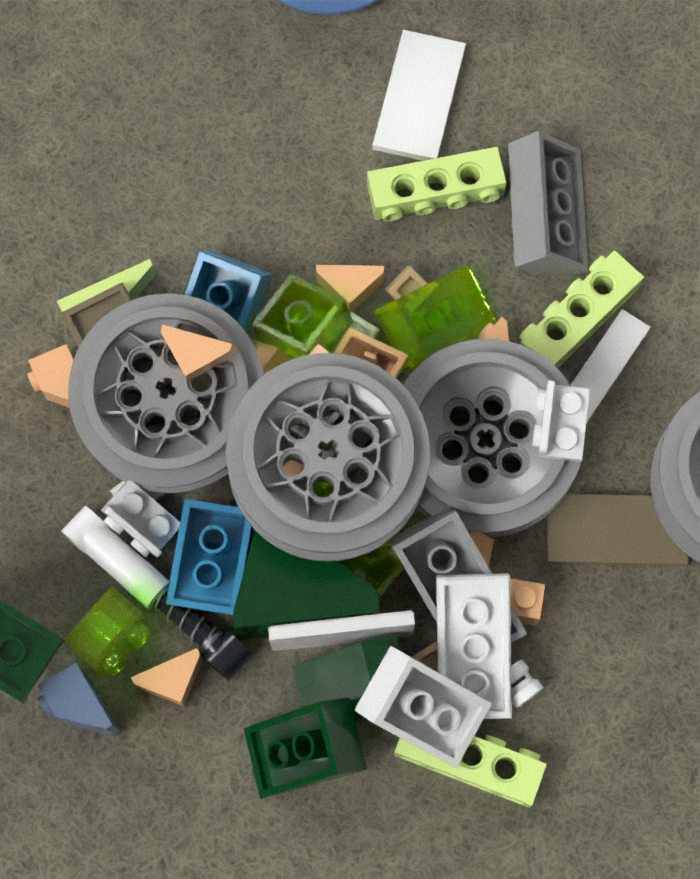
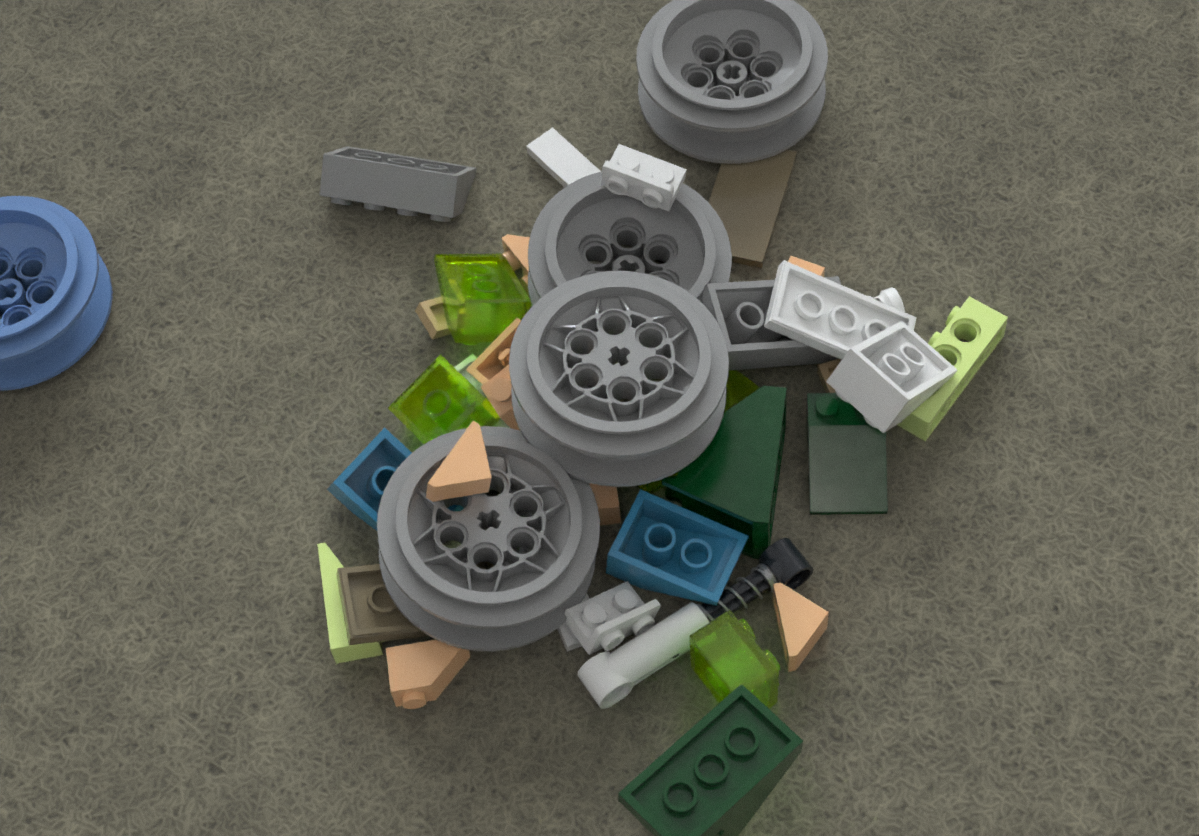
camera: 70 degrees left, 15 degrees down
sand blue slope [37,662,121,737] -> none
dark green slope [244,697,367,799] -> none
white tile [268,610,415,651] -> none
light nougat slope [316,265,384,314] -> none
yellowish green brick [367,147,506,222] -> none
white tile [372,30,466,161] -> none
yellowish green brick [519,250,644,369] -> none

